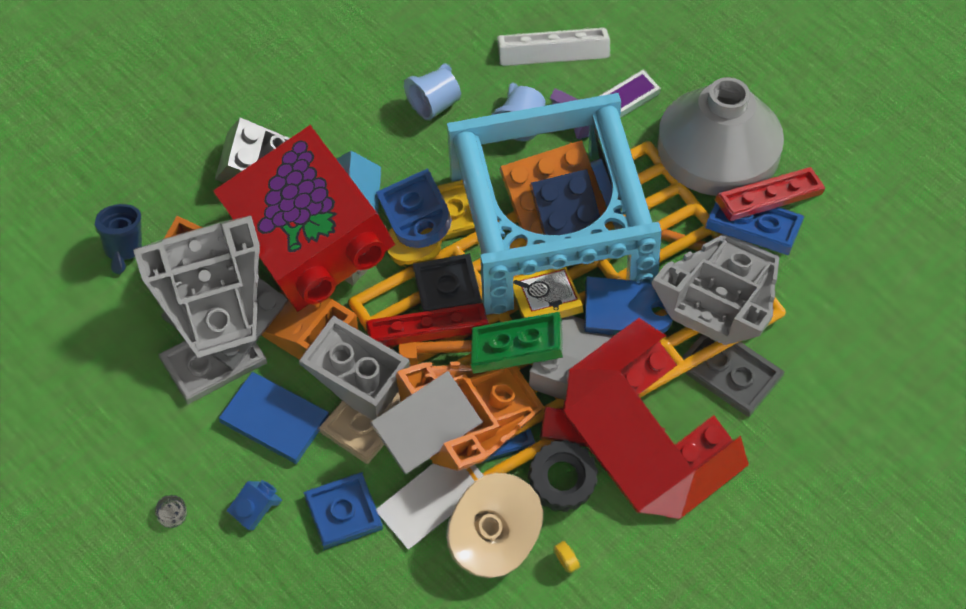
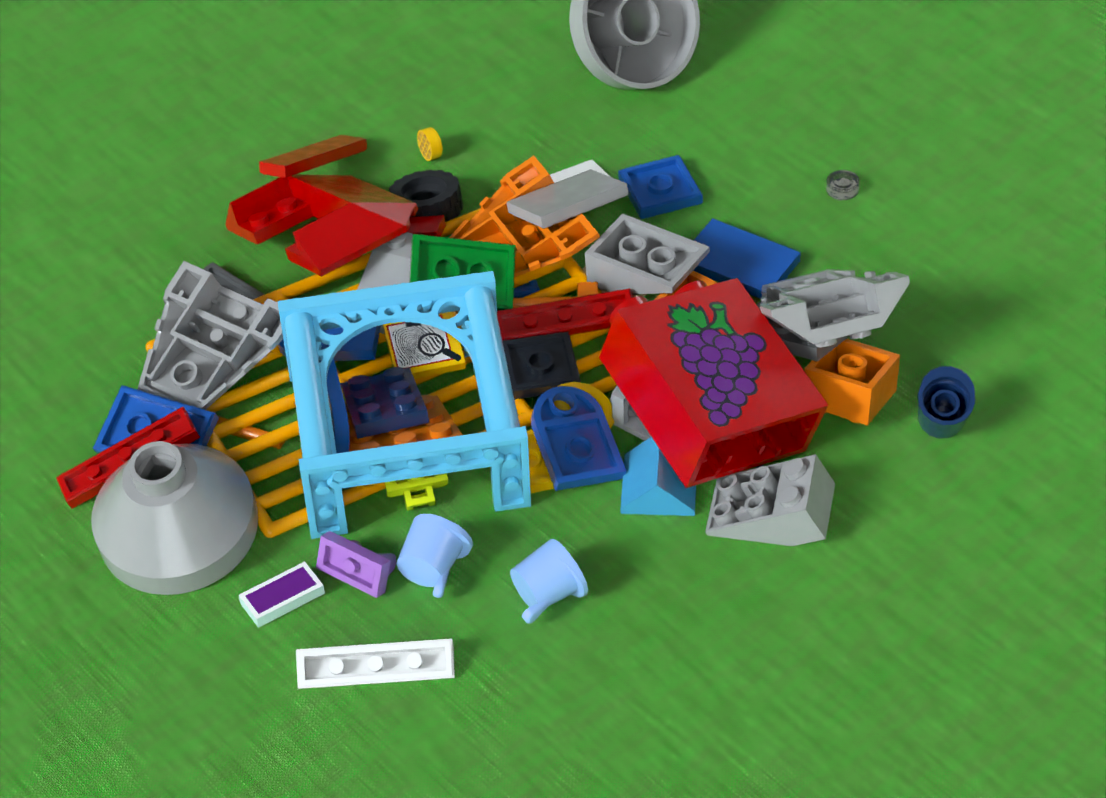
camera: 175 degrees left, 15 degrees down
blue bracket [227,480,282,530] -> none
tan hat [447,473,543,578] -> none
none -> red tile [259,135,367,178]

